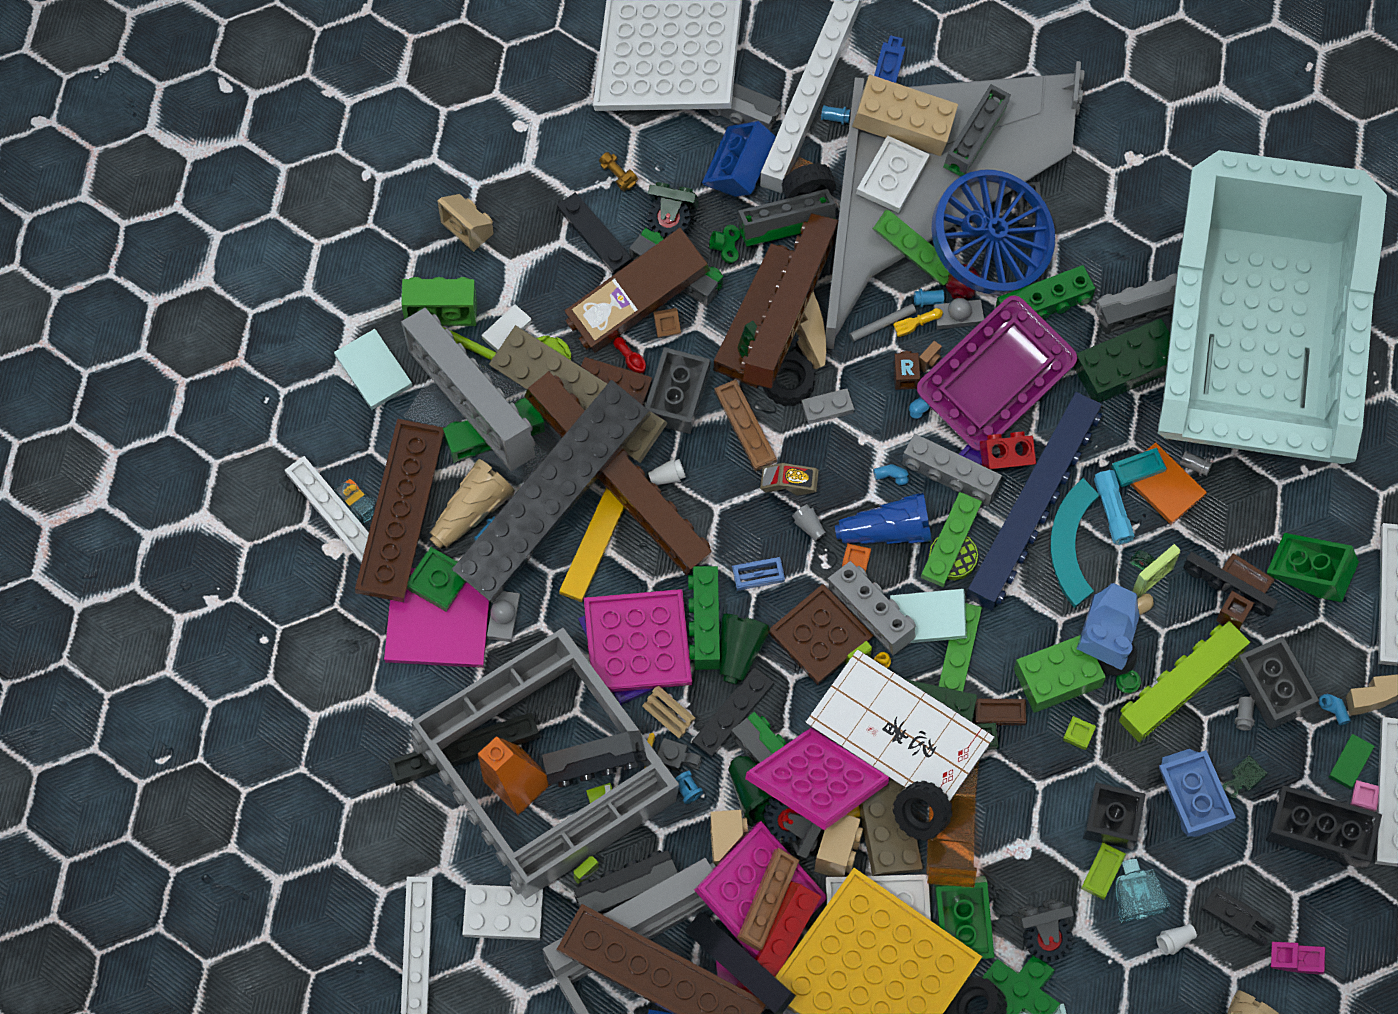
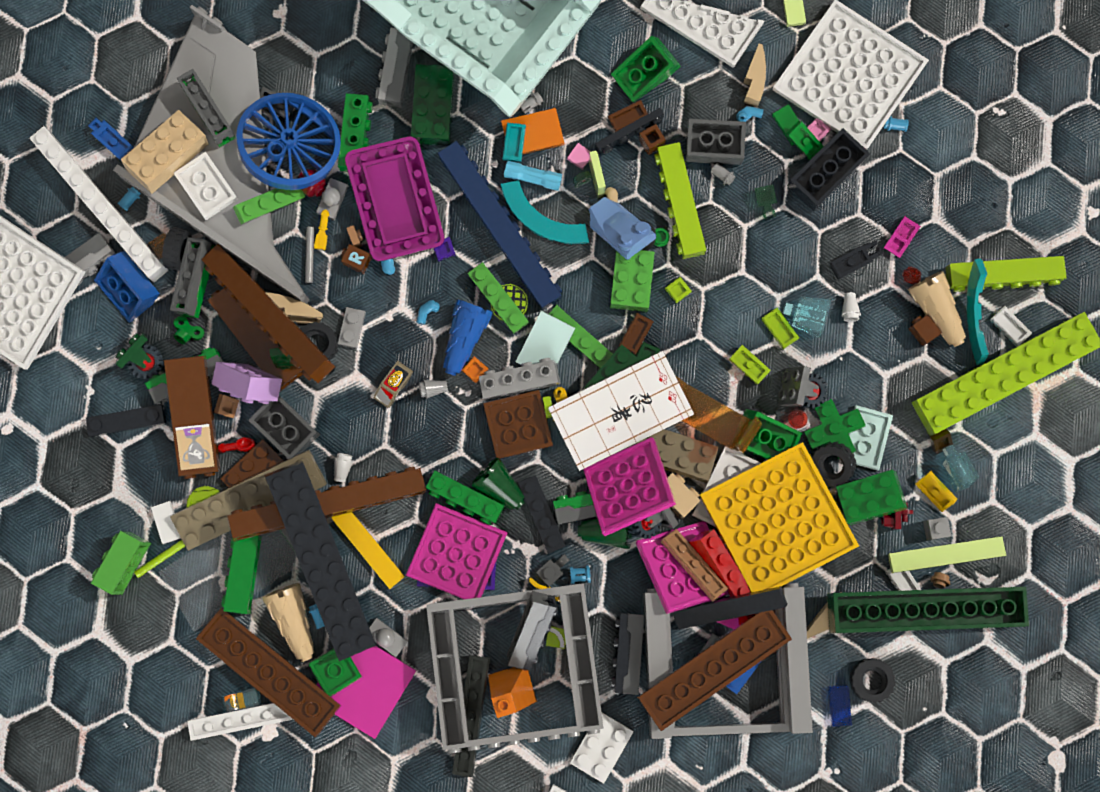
camera: 60 degrees left, 15 degrees up
light aqua tile [334,329,412,410] -> none
light grey brick [401,308,536,471] -> none
tan slope [438,194,494,252] -> none
lime tile [573,856,599,884] -> none
pearl gold bar [599,152,639,192] -> none
tan tile [643,686,695,738] -> none
tan slope [710,810,748,866] -> none
medium nougat tile [714,379,777,472] -> none
medium blue tile [732,557,785,591] -> none
black tyre [893,780,952,841] -> none
light grey brick [902,433,1002,506] -> none
dark azure pin [914,289,944,308] -> none
red brick [980,431,1036,469] -> none
black brick [1083,782,1146,850] -> none
medium blue slope [1159,749,1236,837] -> none
none -> lavender brick [212,362,282,404]
none -> bright pink tile [567,143,591,170]
none -> lime plate [729,345,771,385]
none -> green plate [786,121,824,160]
none -> clear red plate [788,409,808,429]
none -> clear red plate [902,267,921,284]

